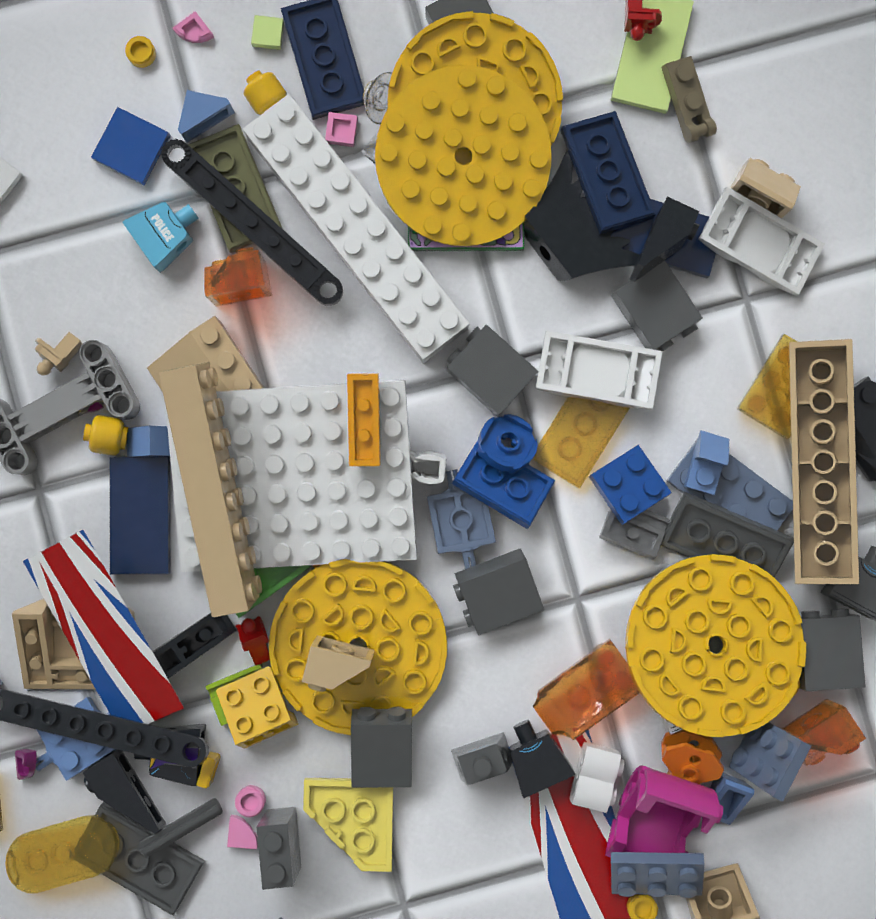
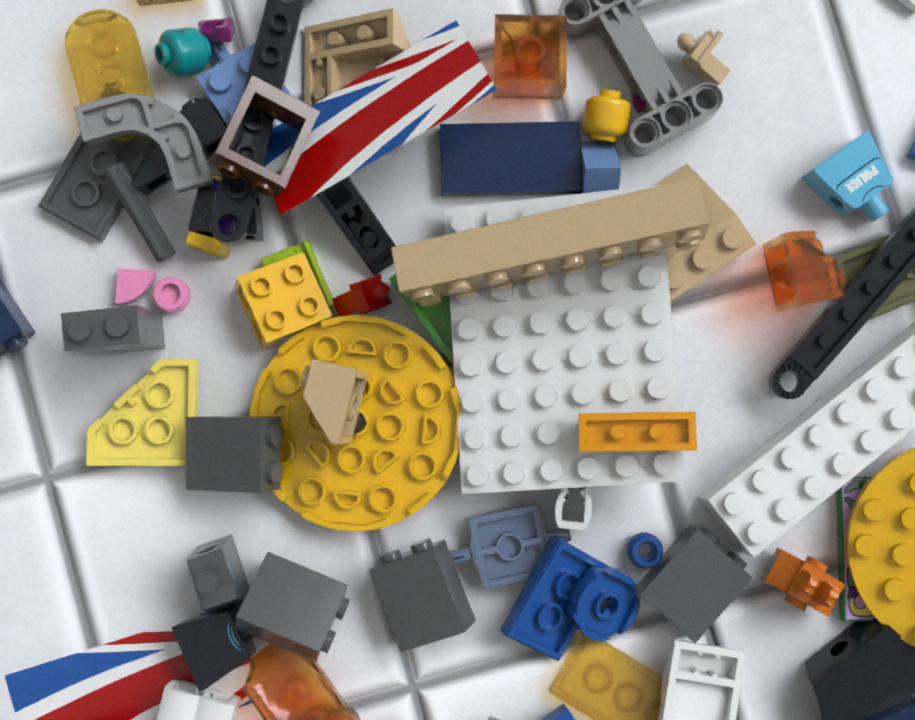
camera: 85 degrees right, 0 degrees up
none -> light grey plate [73,94,214,194]
none -> teal head [154,27,212,77]
none -> window [210,75,320,197]
none -> dark grey brick [235,552,350,662]
none -> clear orange slope [492,14,567,99]
none -> blue plate [627,532,663,569]
none -> orange hinge [760,548,845,616]

